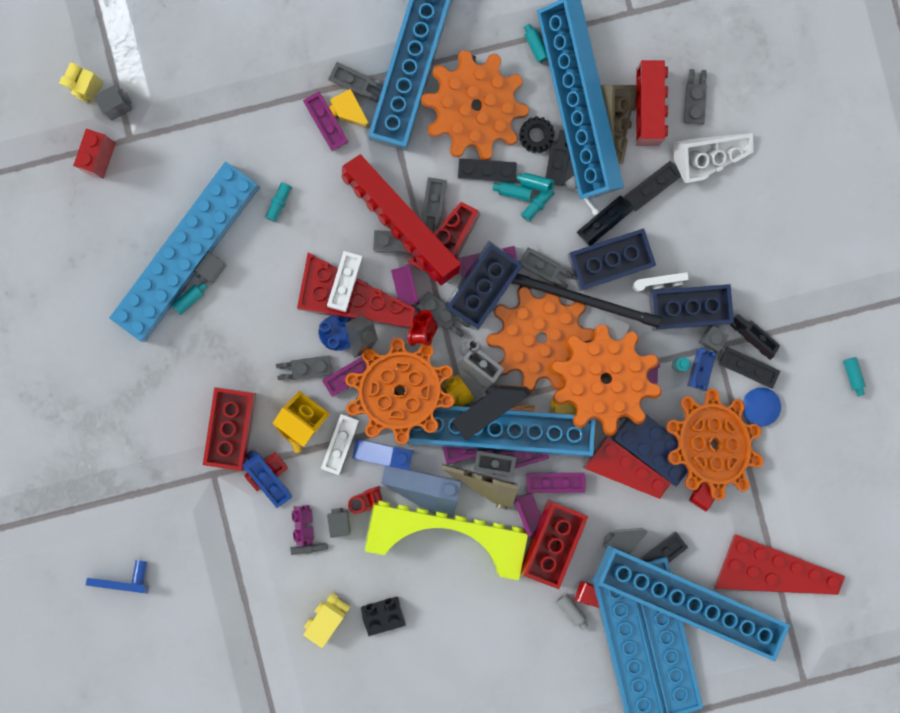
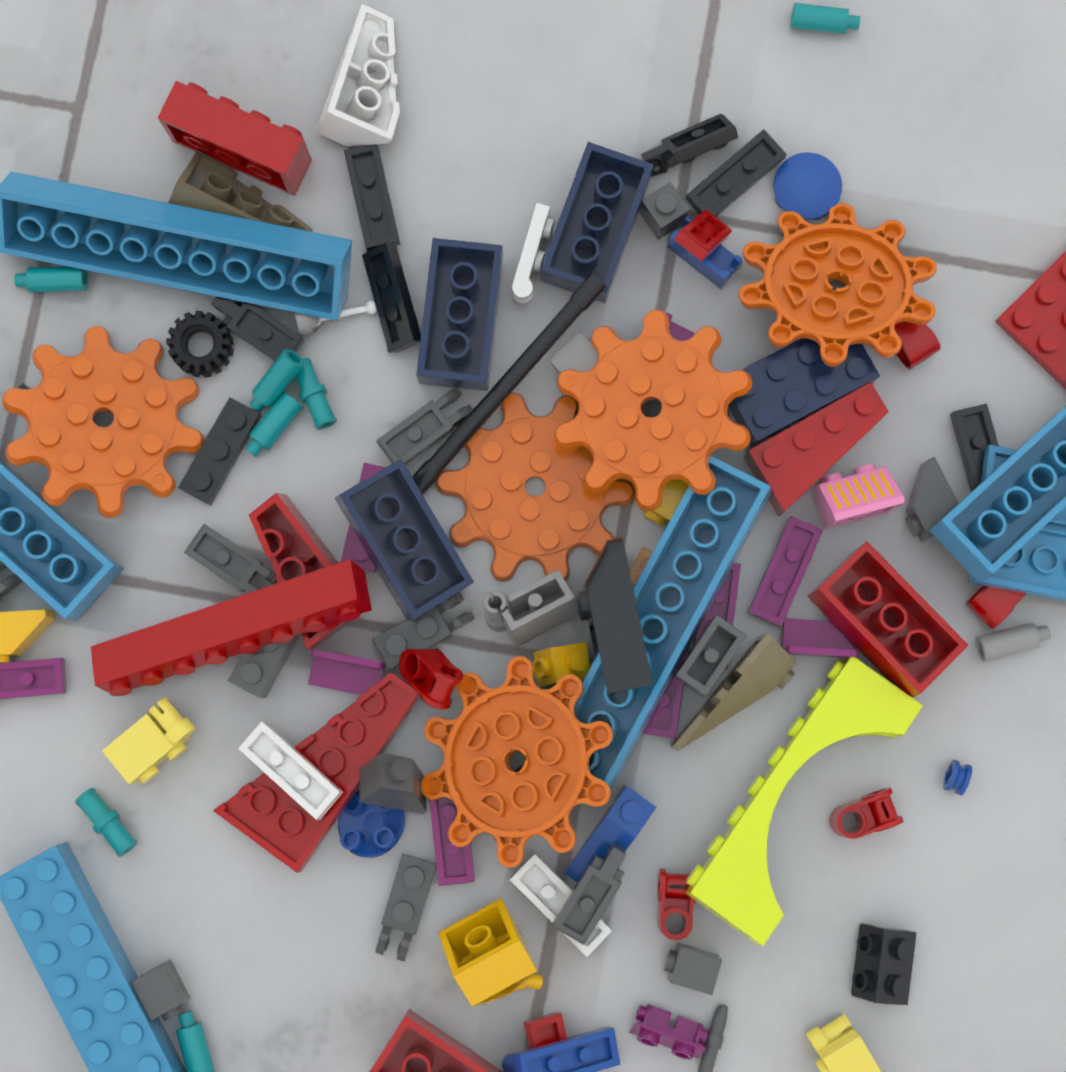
camera: 65 degrees left, 5 degrees down
sand blue wedge [381,466,461,518] -> none
teal cylinder [672,357,691,372] -> none
dark grey hinge [684,69,707,125] -> none
none -> light yellow hinge [102,697,196,784]
none -> dark grey hinge [553,843,626,945]
none -> red plate [674,210,732,261]
none -> bright pink slope [813,464,905,529]
none -> red piece [829,787,904,839]
none -> blue bush [943,759,972,796]

